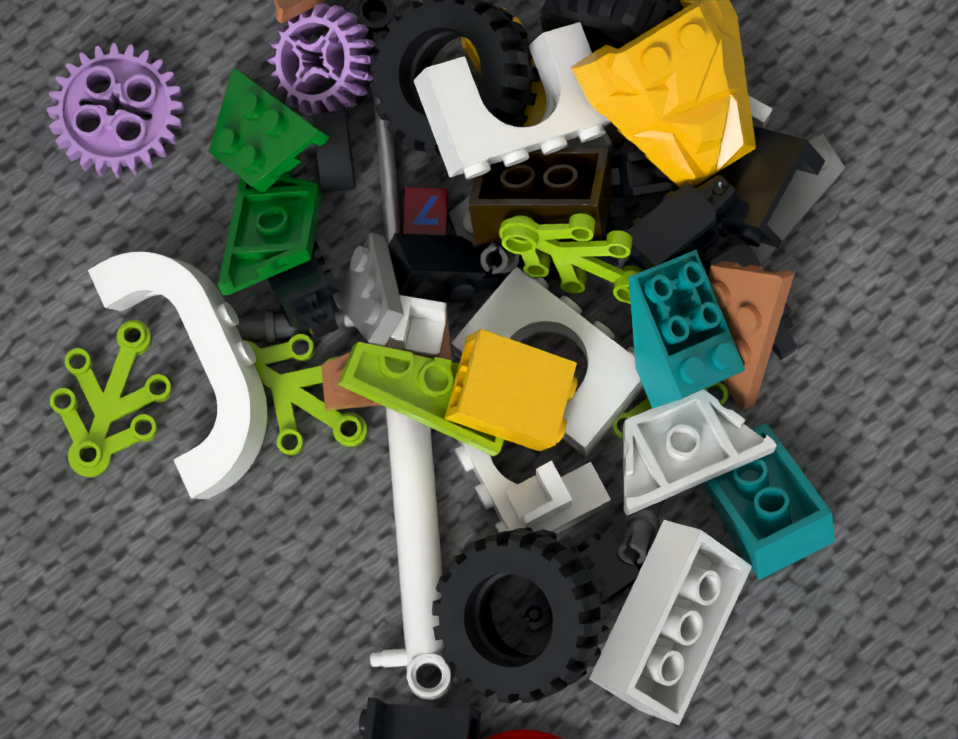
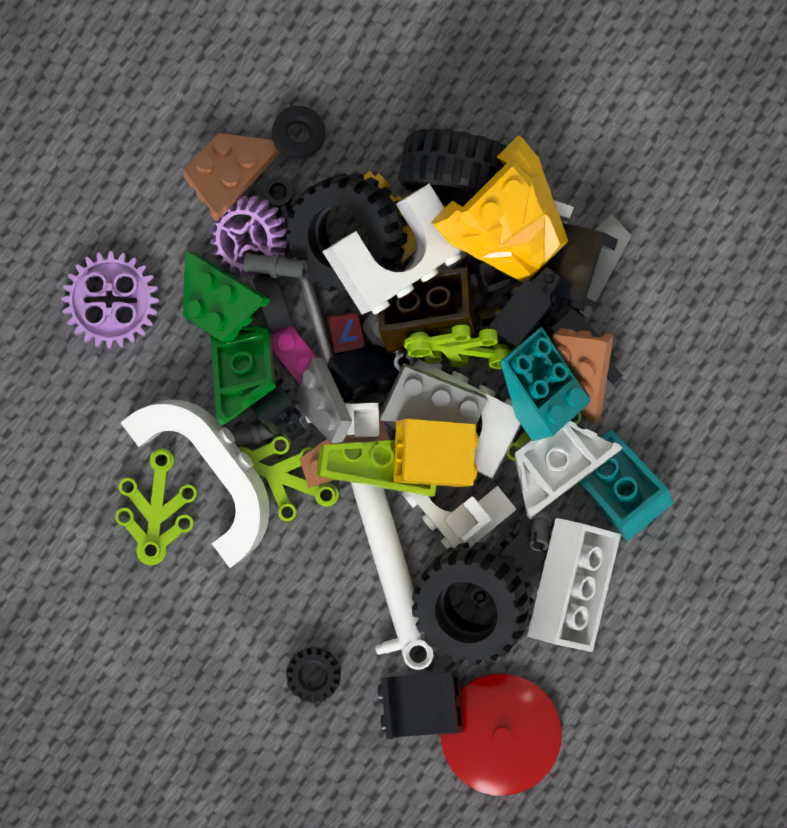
camera: 20 degrees left, 10 degrees up
none -> dark grey pin [244,253,308,279]
none -> dark pink plate [272,326,317,385]
none -> black tyre [286,647,341,703]
none -> light grey wing [379,363,488,424]

